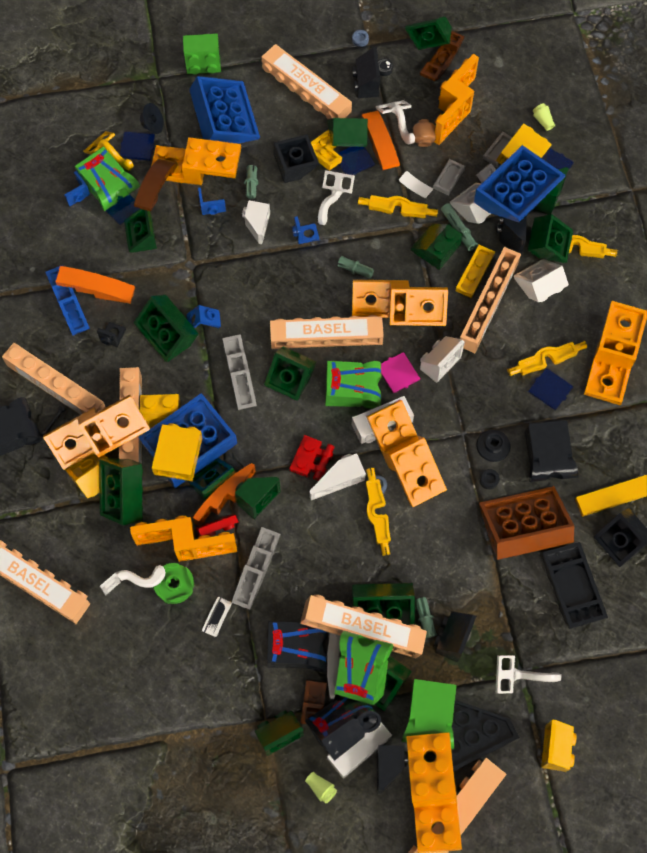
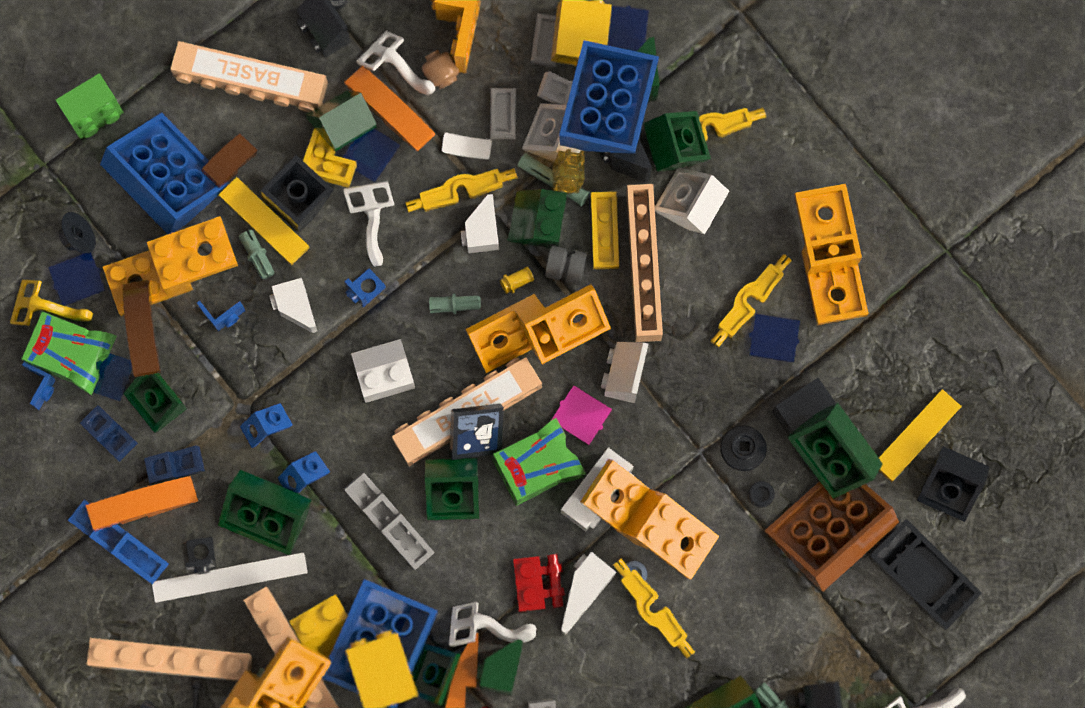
camera: 30 degrees left, 10 degrees up
none -> dark blue slope [80,405,138,462]
none -> dark blue slope [144,446,205,484]
none -> white sticker [152,553,308,603]
none -> reddish brown slope [201,134,258,188]
none -> yellow tile [219,177,309,266]
none -> blue bracket [240,404,293,448]
none -> white slope [351,339,415,403]
none -> tile [449,403,504,460]
none -> white piece [449,602,536,646]
none -> white slope [461,194,499,253]
none -> yellow pin [500,266,534,294]
none -> dark grey wheel [545,245,587,285]
none -> clear yellow brick [553,149,585,193]
none -> dark green slope [788,402,883,499]

